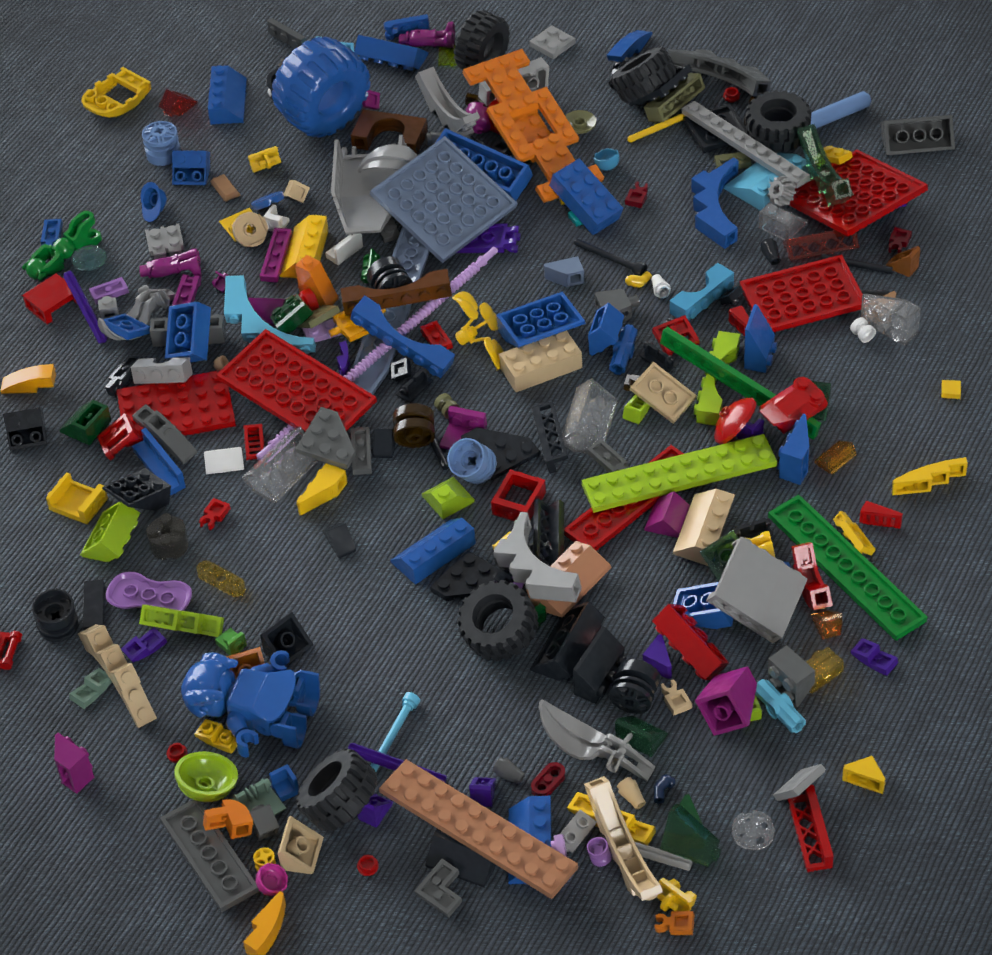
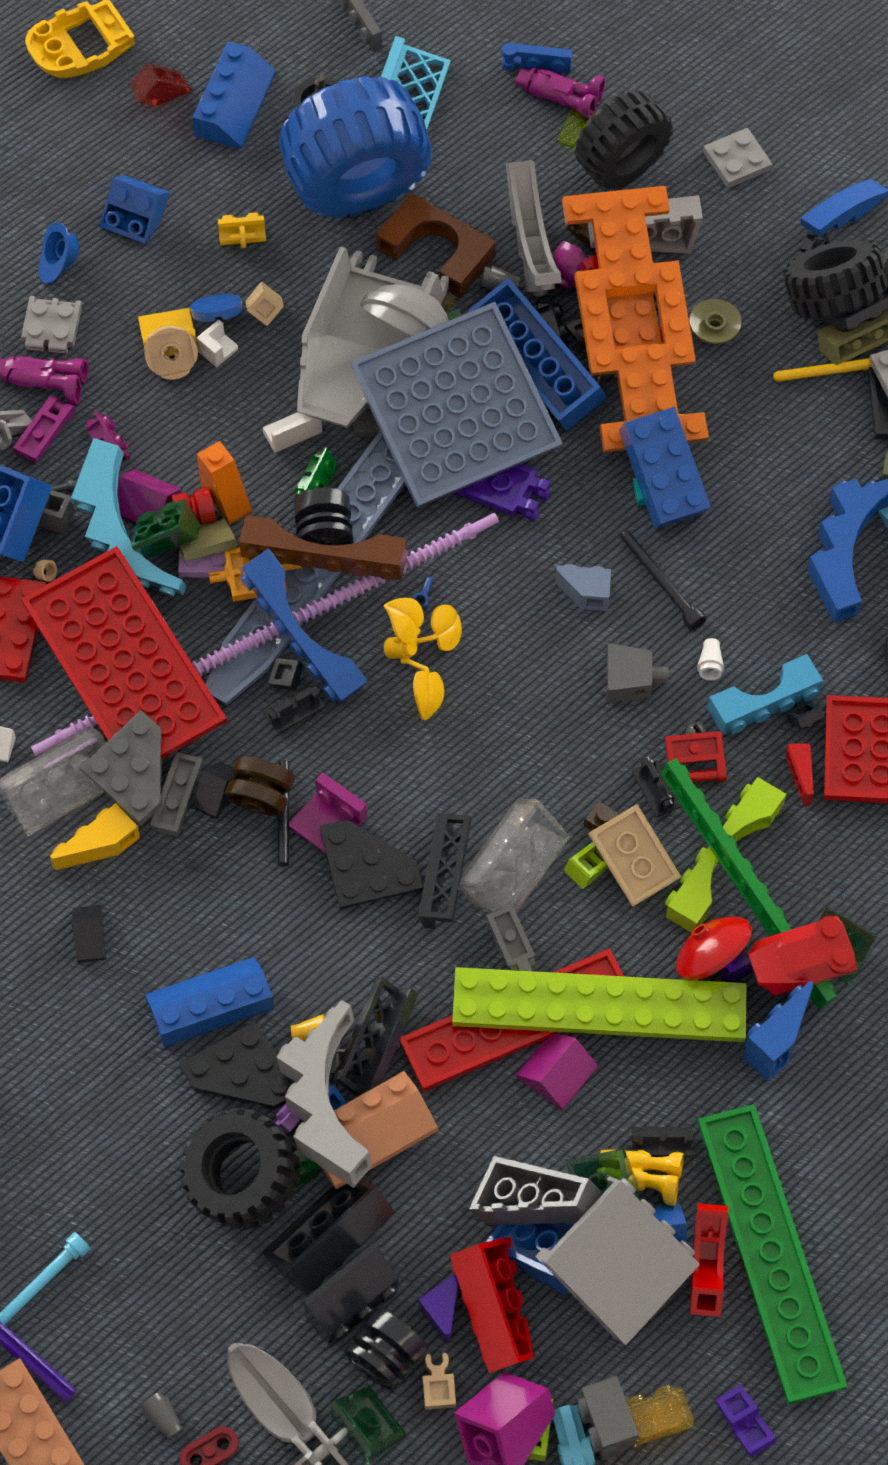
camera: 15 degrees right, 15 degrees up
medium blue wheel [142,121,181,166] -> none
medium nougat tile [210,174,241,202] -> none
red slope [243,424,264,460] -> none
magenta plate [260,228,292,282] -> none
yellow slope [280,215,329,278] -> none
dark purple slope [337,341,350,376] -> none
blue slope [354,35,429,71] -> none
magenta panel [362,90,380,110] -> none
red plate [420,321,453,349] -> none
lime slope [422,476,475,519] -> none
olive wheel [434,393,460,419] -> none
medium blue wheel [447,438,497,484] -> none
dark purple slope [469,777,496,807] -> none
red window [491,469,546,521] -> none
blue slope [496,291,585,348] -> none
tan brick [499,331,582,392] -> none
blue slope [588,303,624,356] -> none
dark azure hair [593,148,620,171] -> none
blue piece [609,324,638,375] -> none
dark red plate [625,181,648,208] -> none
yellow arm [625,271,652,288] -> none
tan slope [673,489,735,566] -> none
blue slope [744,304,777,373] -> none
clear orange slope [811,610,843,640] -> none
clear orange slope [814,441,857,474] -> none
yellow hinge [833,511,876,555] -> none
red slope [859,501,903,529] -> none
none -> dark grey wedge [469,1156,603,1225]

